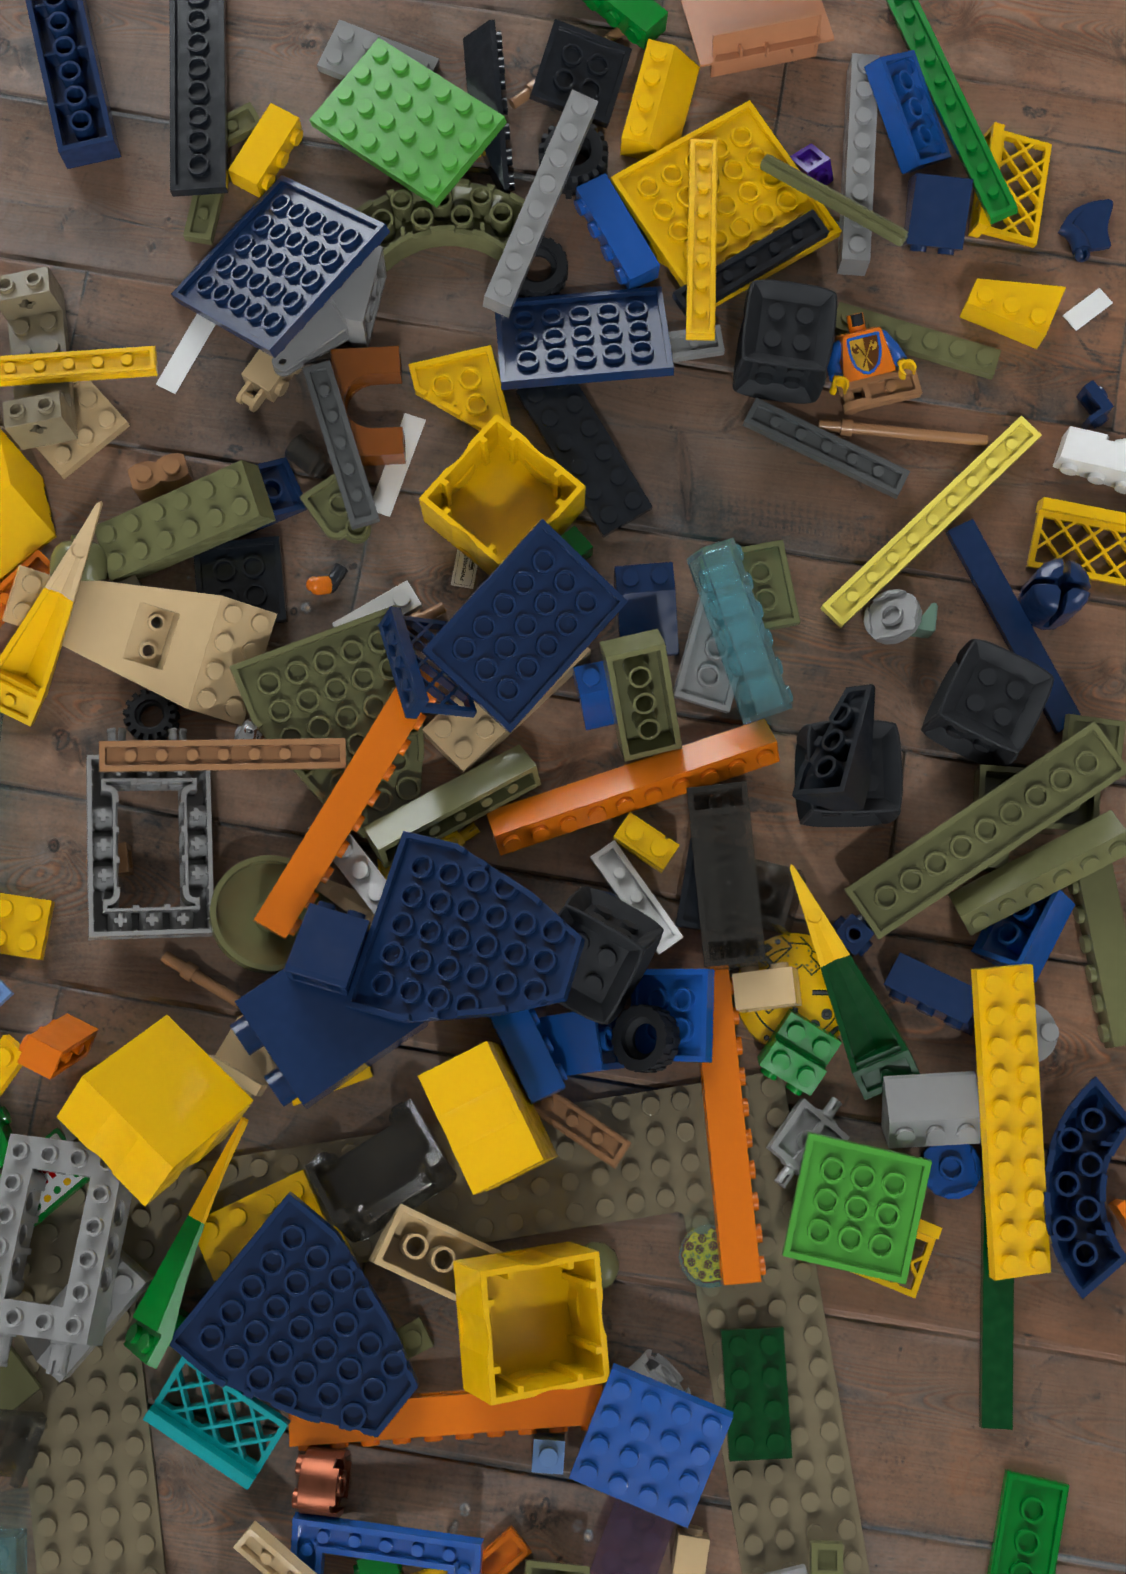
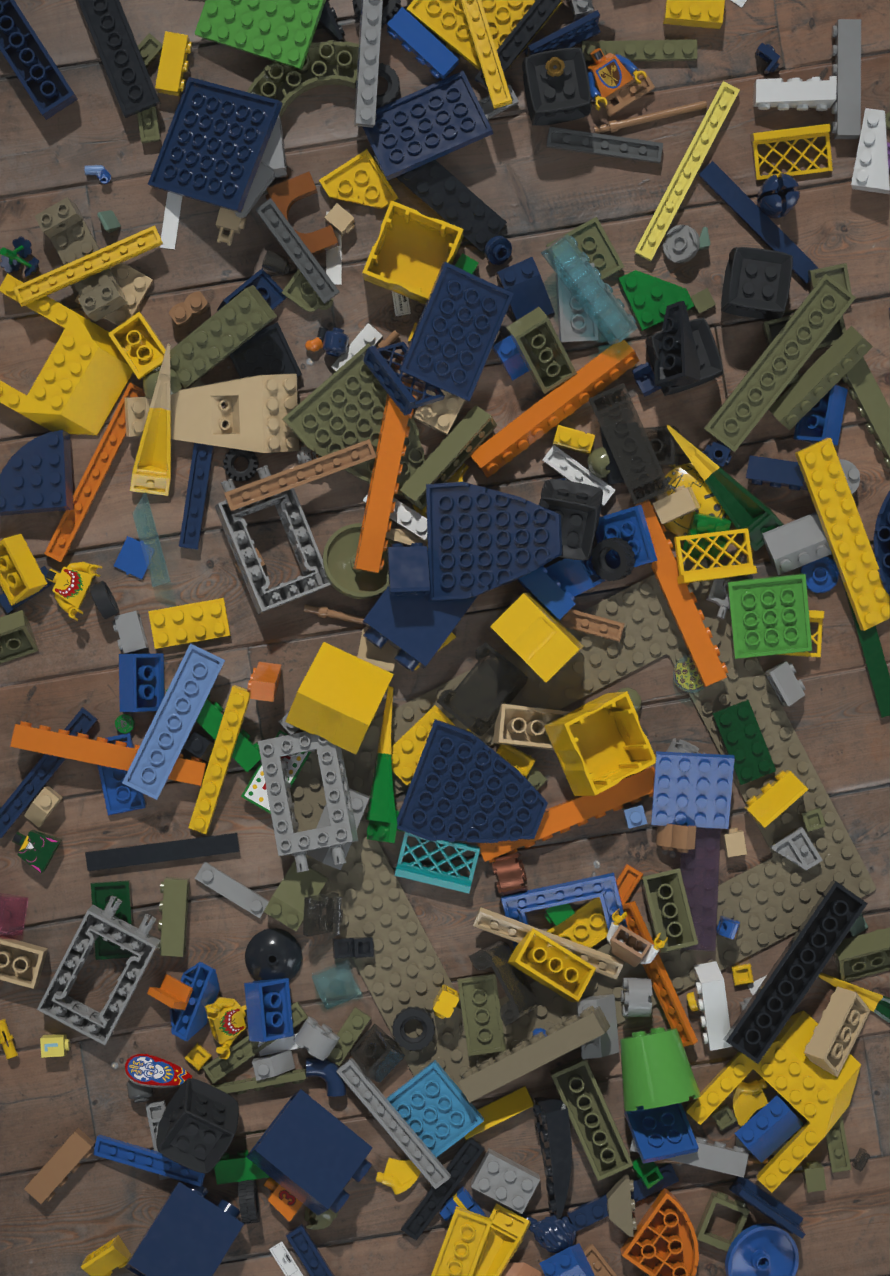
camera: 15 degrees left, 10 degrees up
none -> arm [85,165,111,184]
none -> sand green slope [98,210,121,234]
none -> yellow slope [108,311,171,380]
none -> dark blue plate [179,443,214,550]
none -> dark blue head [322,328,349,357]
none -> tan brick [324,203,355,236]
none -> black slope [332,937,374,959]
none -> dark blue plate [484,236,512,265]
none -> yellow plate [496,744,536,777]
none -> dark blue fence [524,10,601,57]
none -> pearl gold plate [545,57,565,77]
none -> olive hair [588,447,610,479]
none -> green plate [618,270,694,331]
none -> dark blue bracket [632,362,661,397]
none -> medium nougat brick [656,824,696,853]
none -> yellow fence [674,528,757,584]
none -> olive tile [690,288,716,314]
none -> yellow slope [744,770,809,828]
none -> light grey slope [764,661,805,707]

